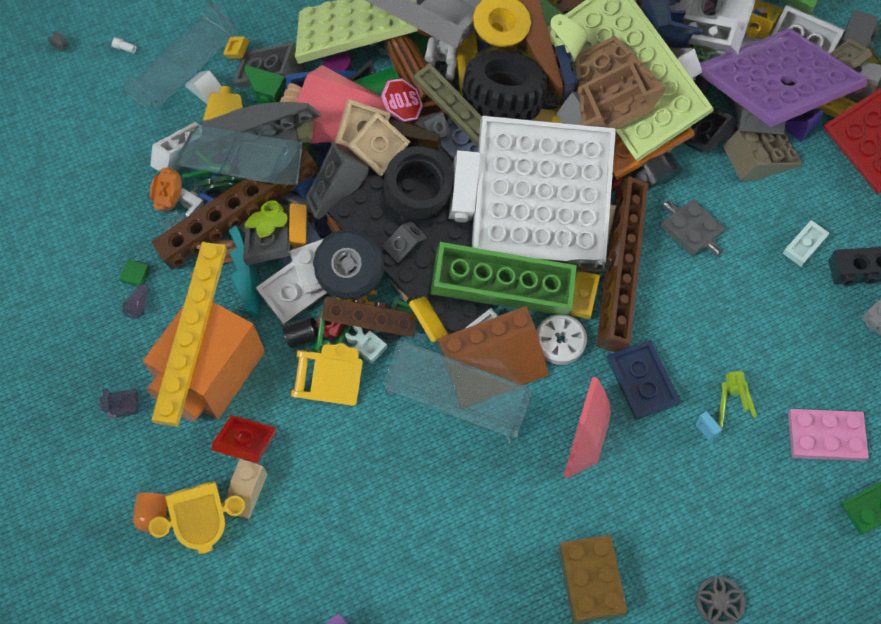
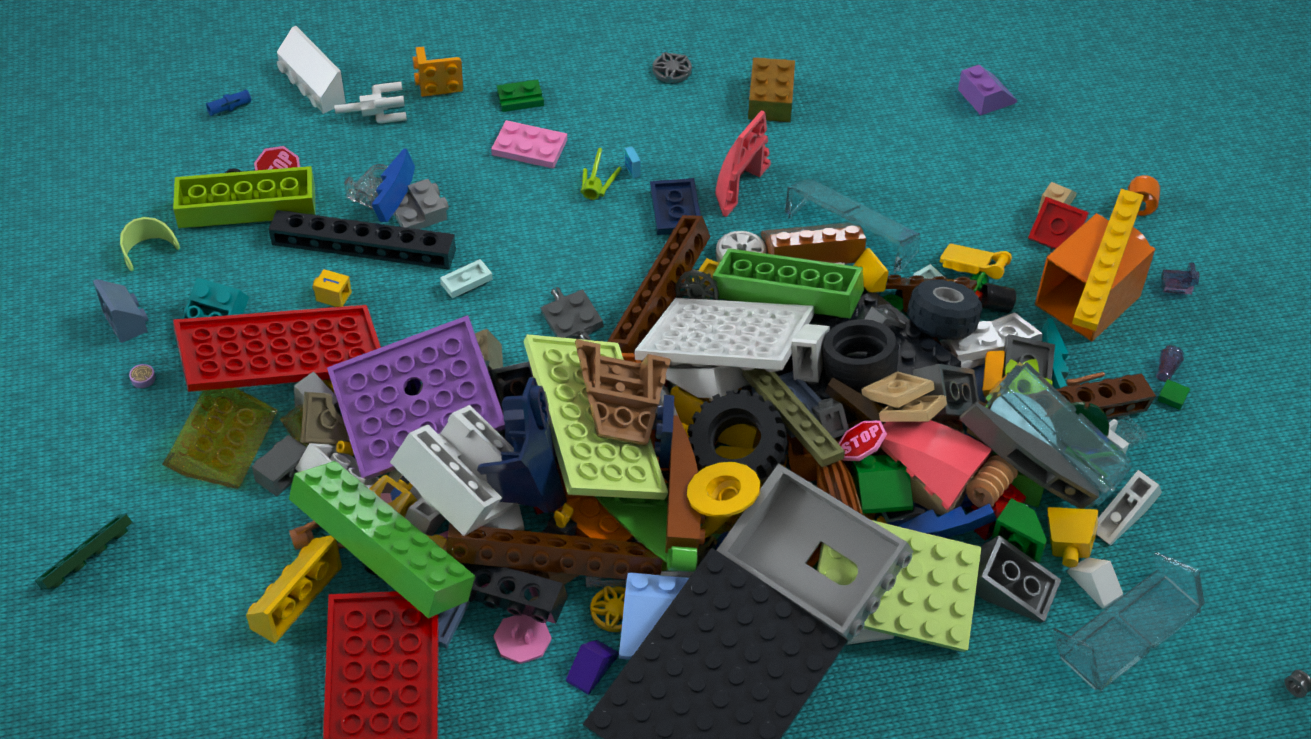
camera: 170 degrees left, 15 degrees down
white piece [112,37,136,53] -> none
yellow piece [149,481,245,554] -> none
orange tile [150,167,182,212] -> none
yellow plate [223,37,249,59] -> none
yellowish green piece [549,14,588,62] -> none

